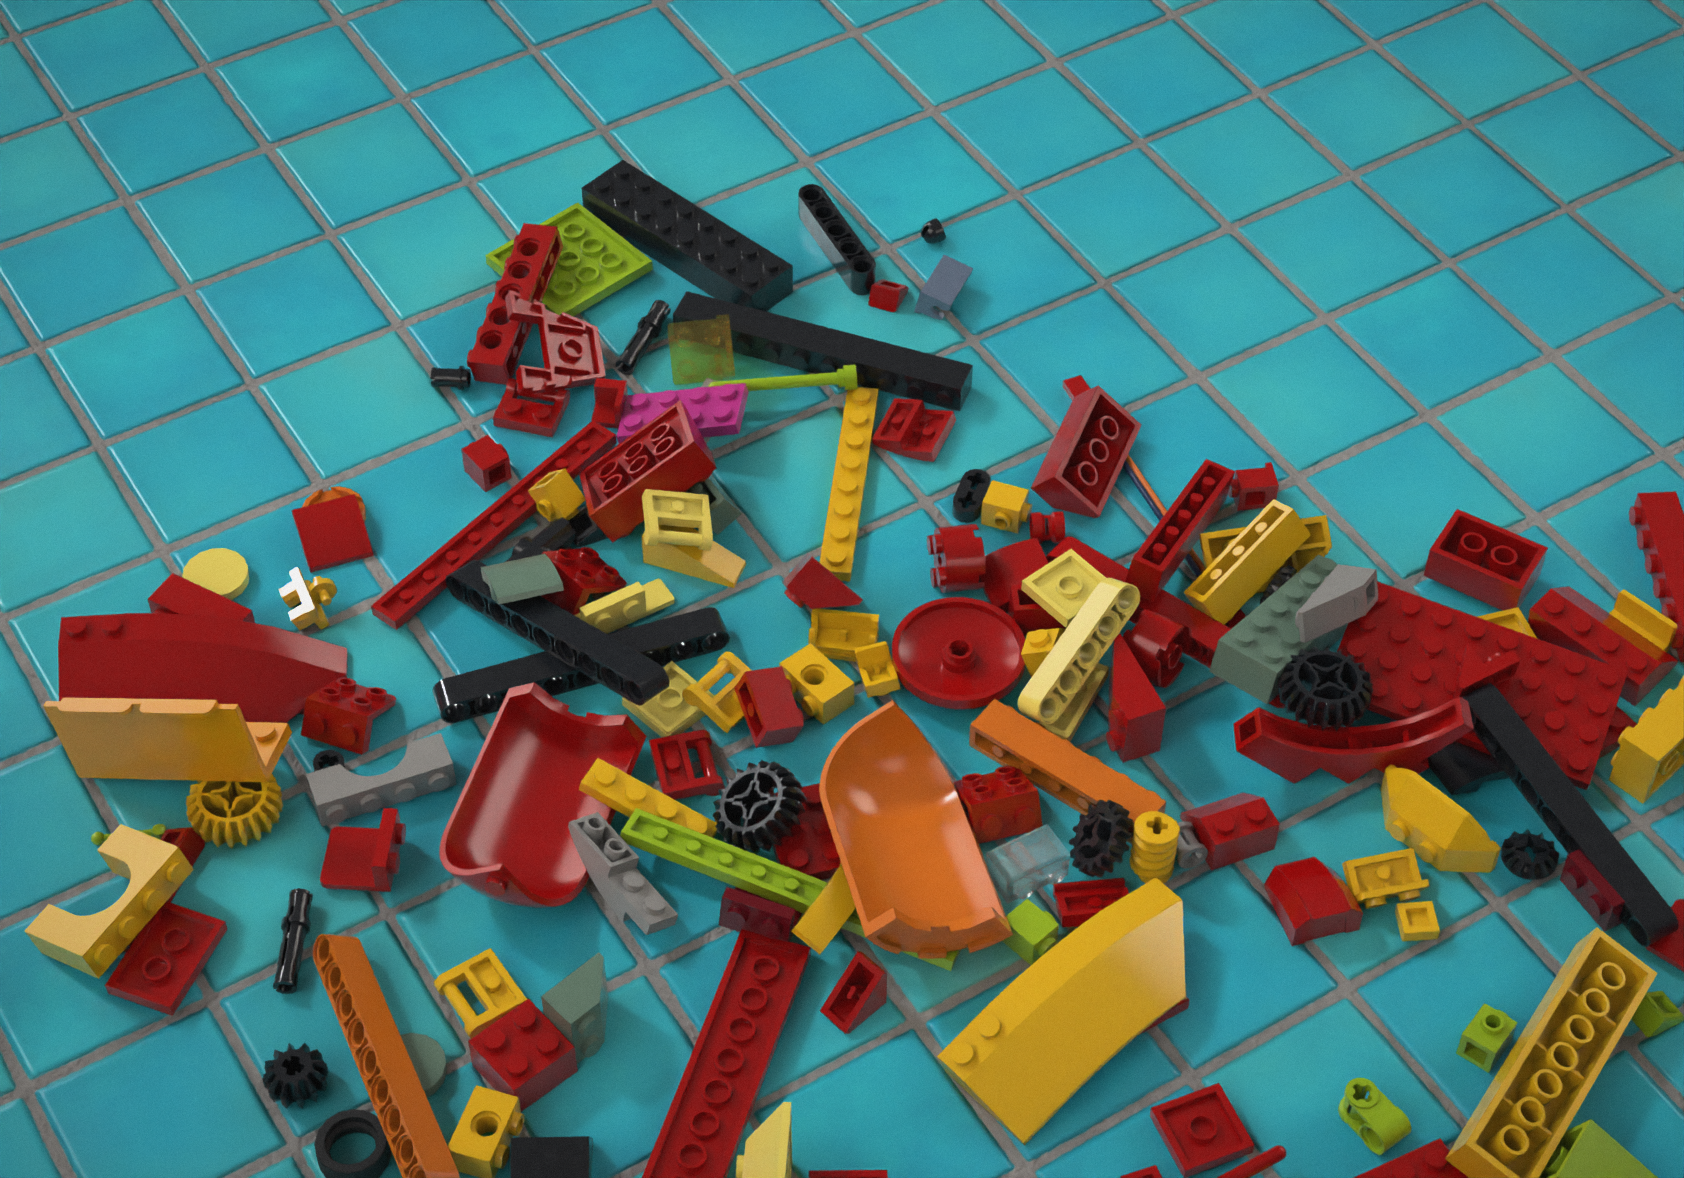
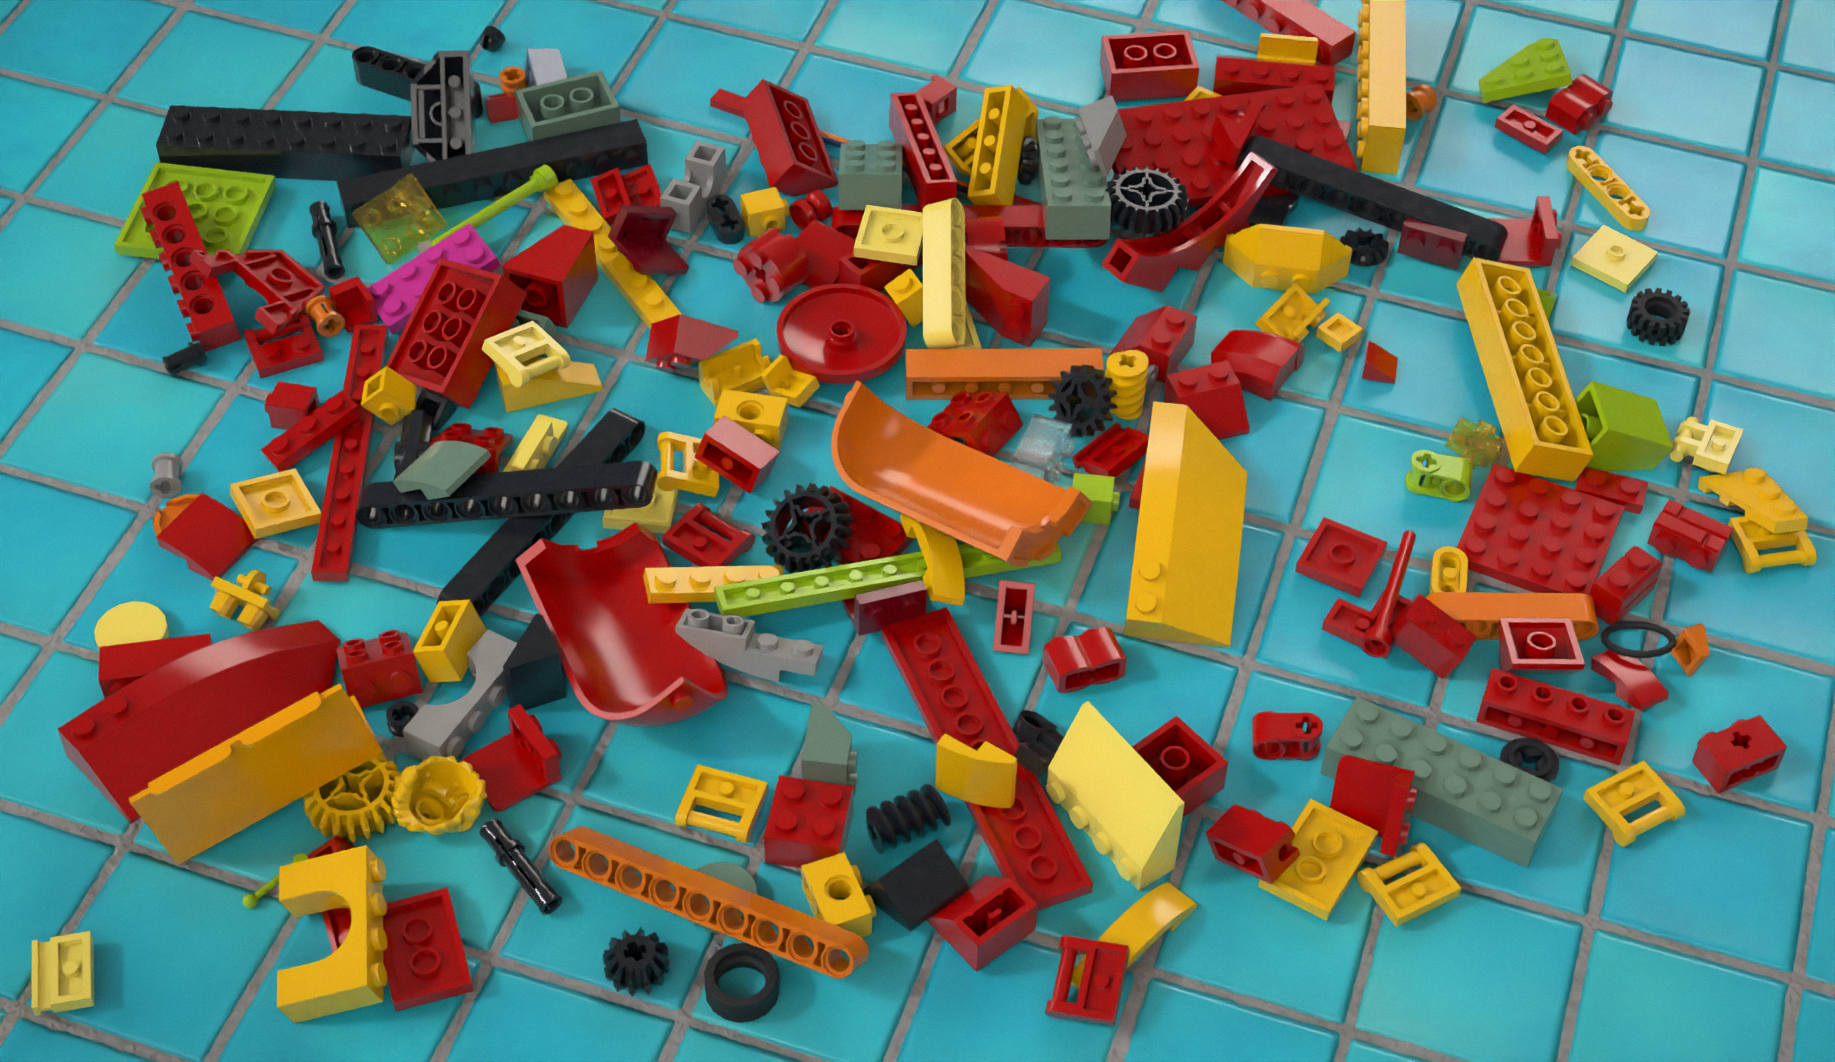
camera: 40 degrees left, 0 degrees up
lime brick [1456,1003,1518,1073] -> none
none -> light grey bush [149,452,183,498]
none -> yellow plate [230,468,321,539]
none -> red plate [261,390,363,472]
none -> orange bush [305,295,345,338]
none -> yellow hair [391,756,487,836]
none -> black wedge [410,50,476,162]
none -> yellow brick [413,599,487,683]
none -> orange bush [499,66,527,95]
none -> red slope [502,225,598,329]
none -> black slope [503,613,566,711]
none -> sand green brick [515,70,621,141]
none -> dark red bracket [608,205,689,276]
none -> light grey arch [660,140,727,233]
none -> sand green brick [839,140,902,210]
none -> black piece [866,784,951,854]
none -> yellow slope [935,734,1017,808]
none -> black piece [1013,710,1064,777]
none -> red brick [1043,627,1127,693]
none -> red slope [1163,361,1250,440]
none -> red slope [1362,341,1398,384]
none -> clear yellow brick [1445,417,1504,469]

